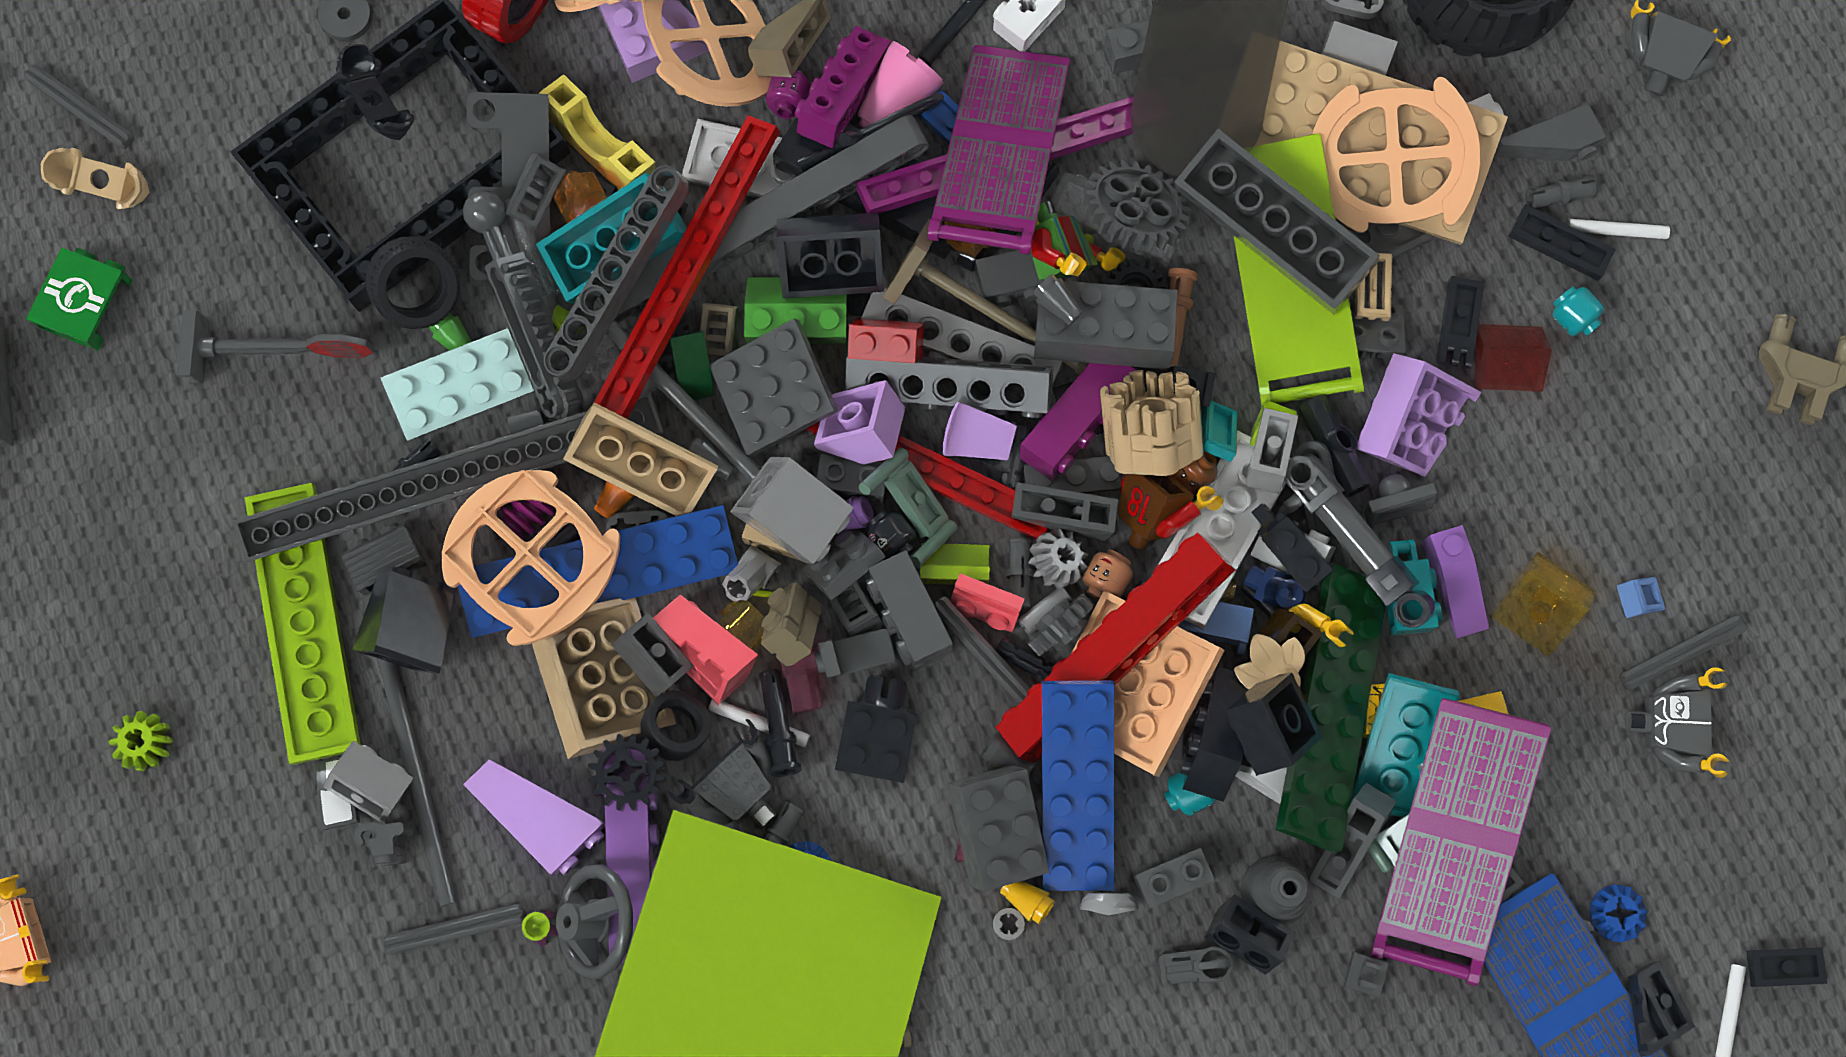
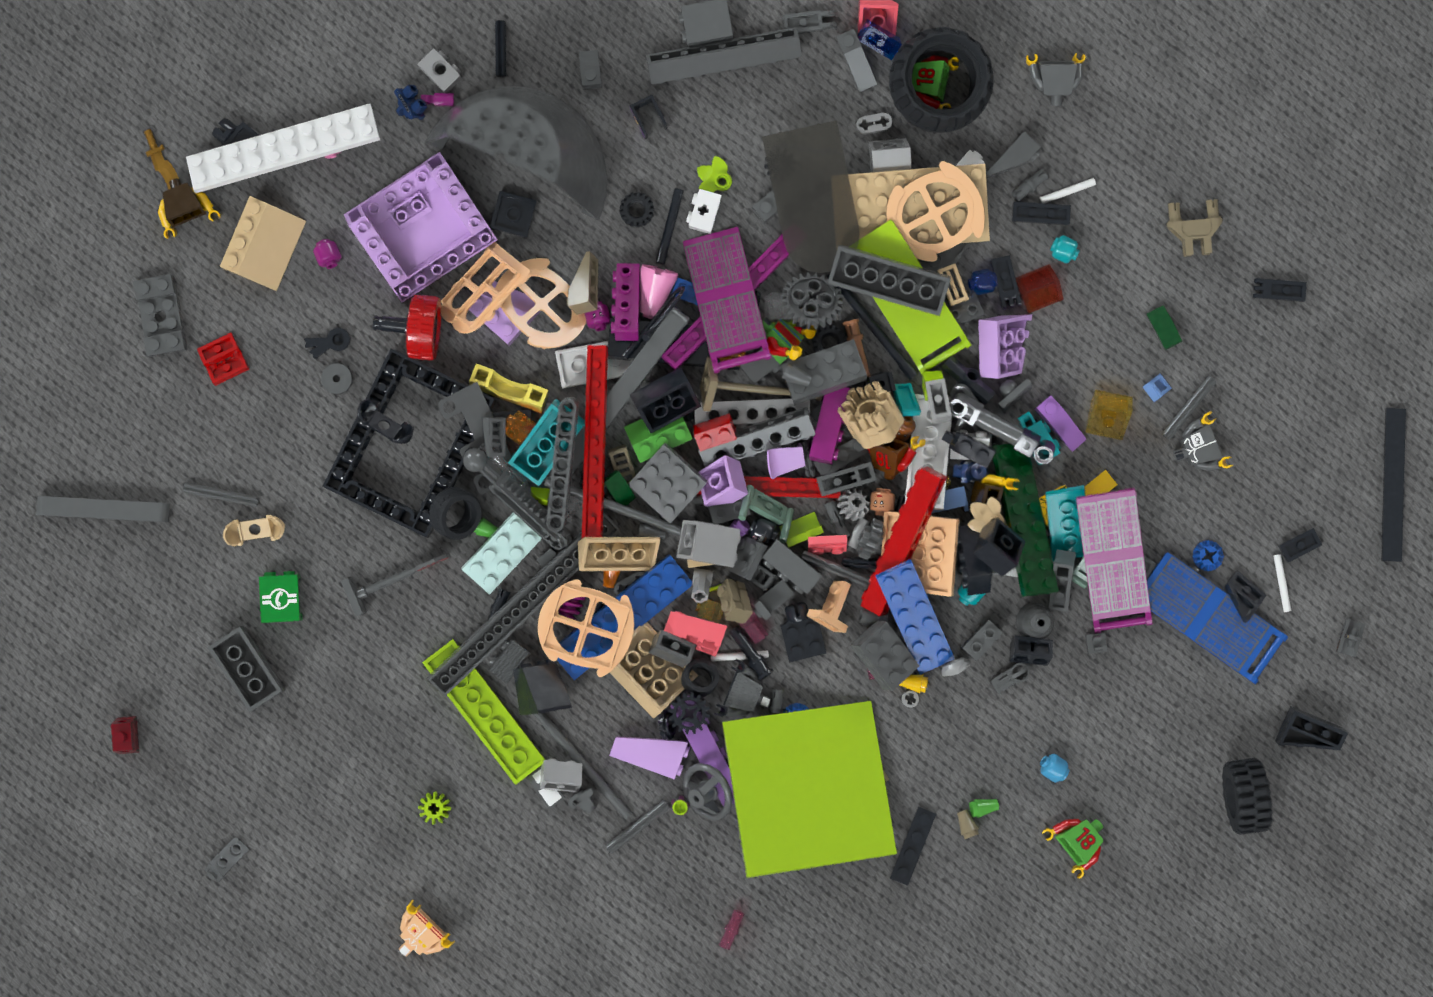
camera: 25 degrees left, 10 degrees up
none -> black gear [658,709,676,740]
none -> light nougat bracket [807,580,851,633]
none -> black piece [826,272,918,381]
none -> clear blue head [968,268,998,295]
none -> dark green slope [1146,305,1182,350]

